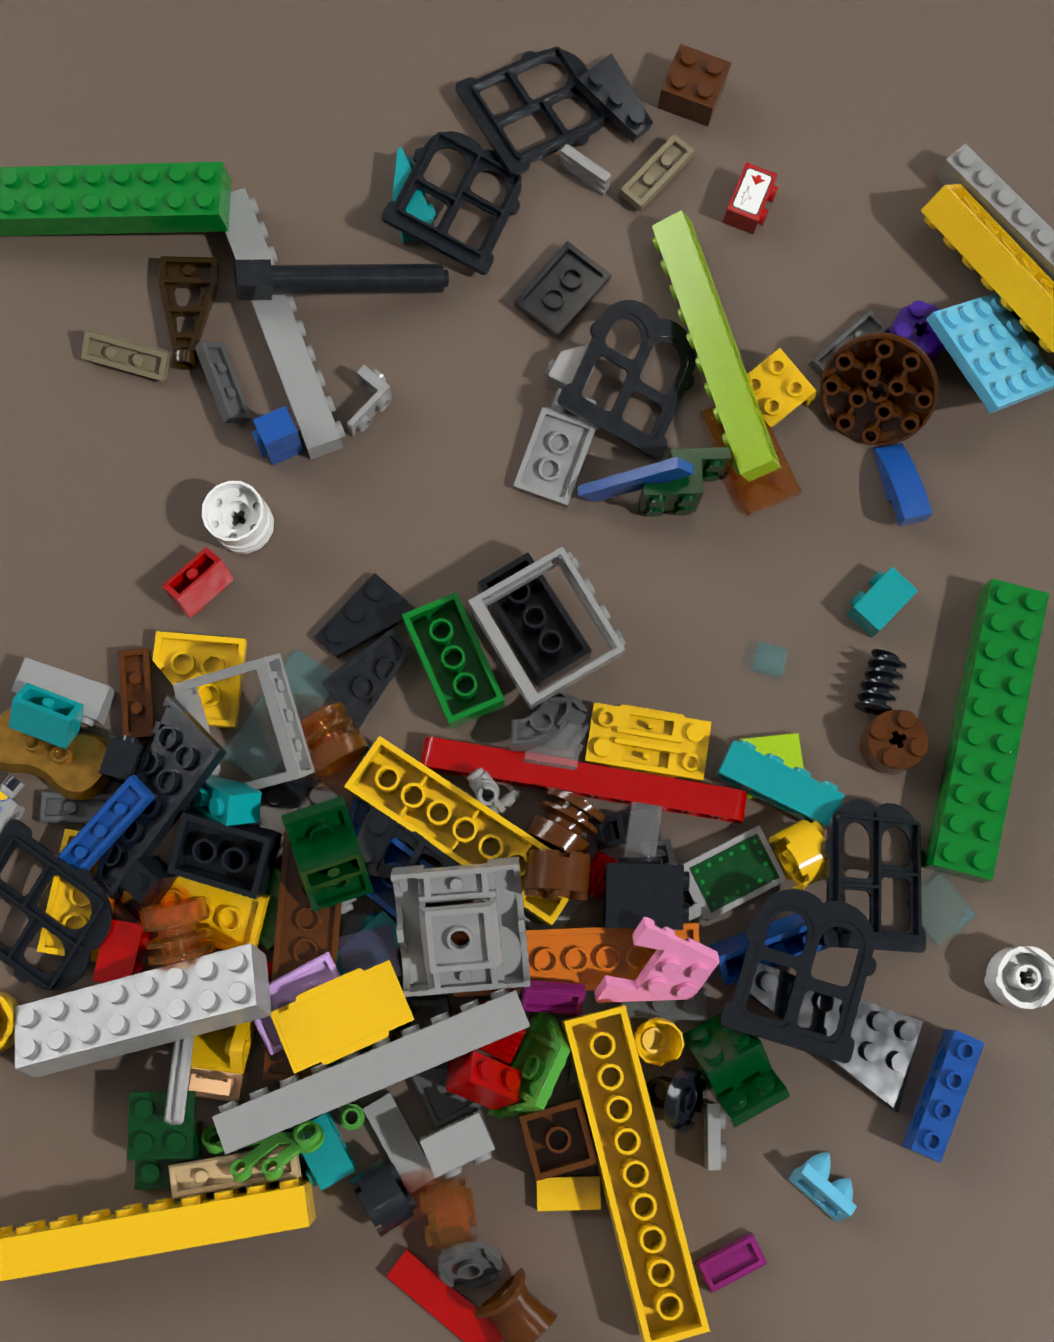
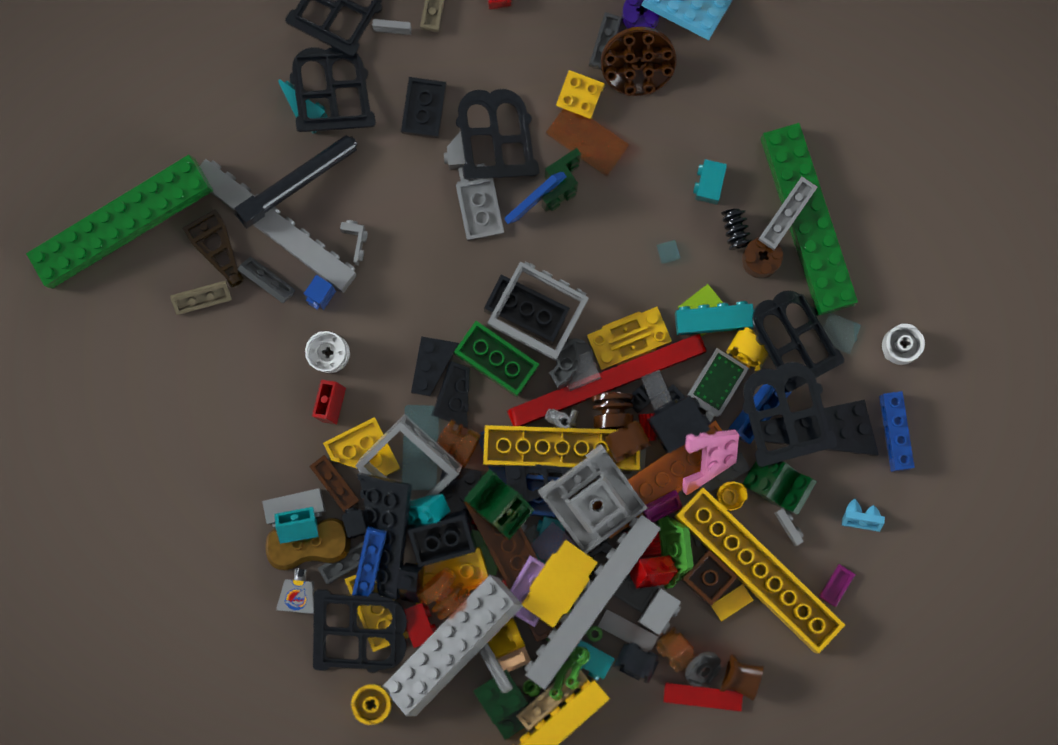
camera: 25 degrees left, 5 degrees up
black tile [646,1067,706,1133] -> none
lime brick [652,210,781,482] -> none
blue slope [873,443,933,526] -> none
none -> light grey plate [758,177,817,250]

